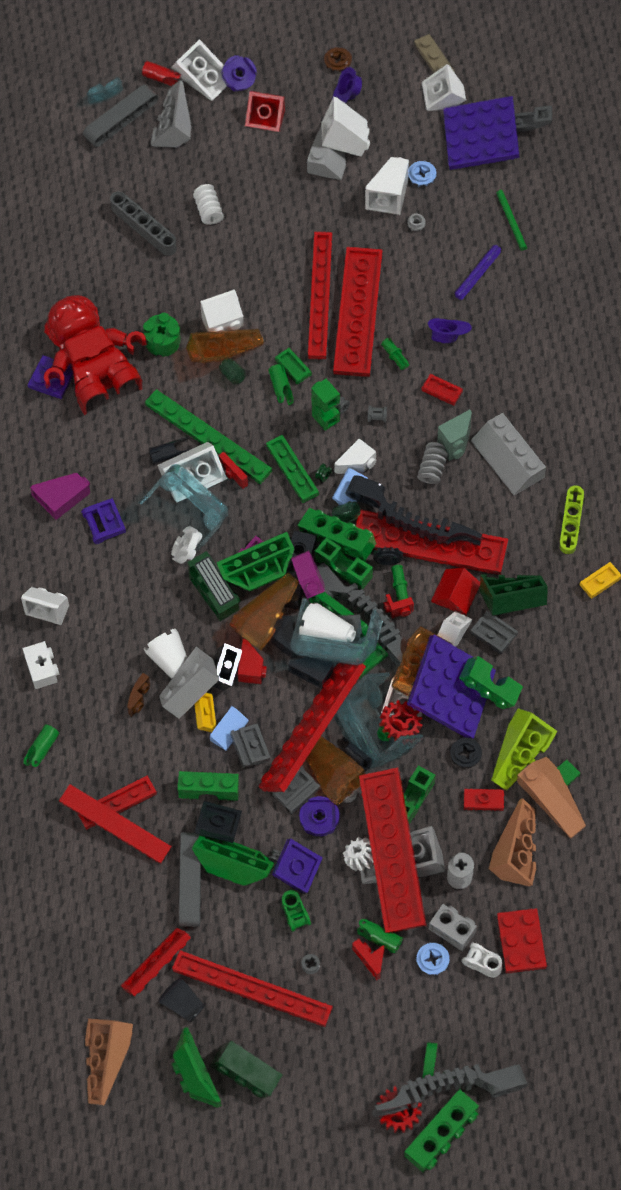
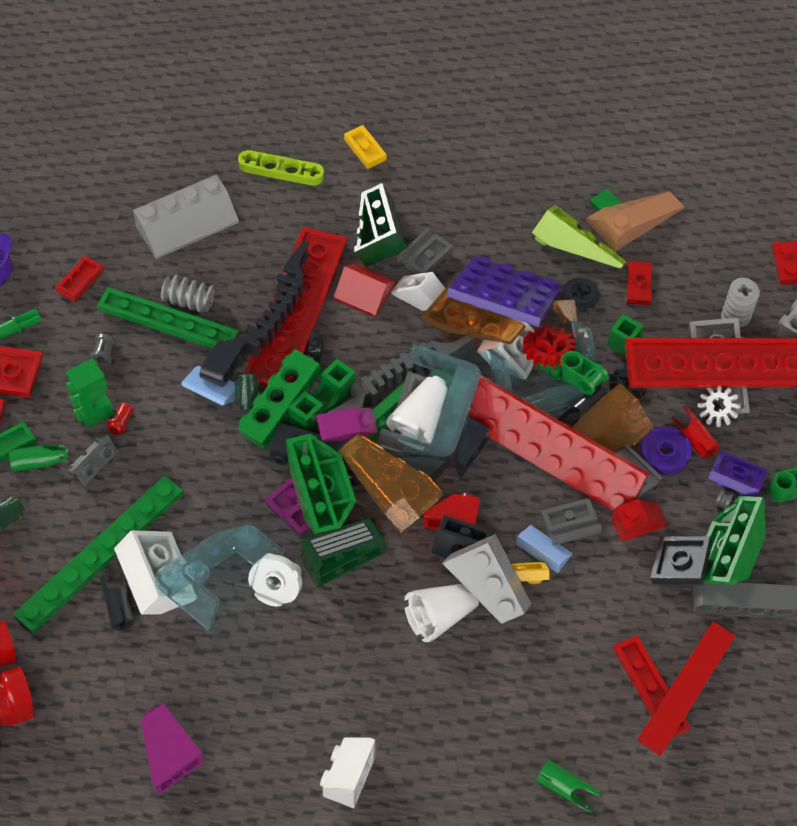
camera: 90 degrees left, 5 degrees down
white brick [23,641,60,689] -> none
dark purple plate [81,498,126,544] -> none
reddish brown slope [127,673,150,717] -> none
green arch [178,771,239,801] -> none
red plate [218,452,248,489] -> none
green plate [266,435,319,503] -> none
dark green bush [315,463,332,482] -> none
white slope [334,439,376,474] -> none
red bracket [383,594,414,618] -> none
green pin [391,565,408,601] -> none
sand green slope [437,410,472,461] -> none
green arch [459,656,523,709] -> none
nougat wedge [489,799,536,886] -> none
none -> dark grey hinge [67,434,118,486]
none -> green plate [97,287,239,349]
none -> red pin [107,403,134,435]
none -> clear orange tile [553,299,578,324]
none -> green piece [561,351,609,395]
none -> red slope [611,499,669,542]
none -> red piece [671,405,720,460]

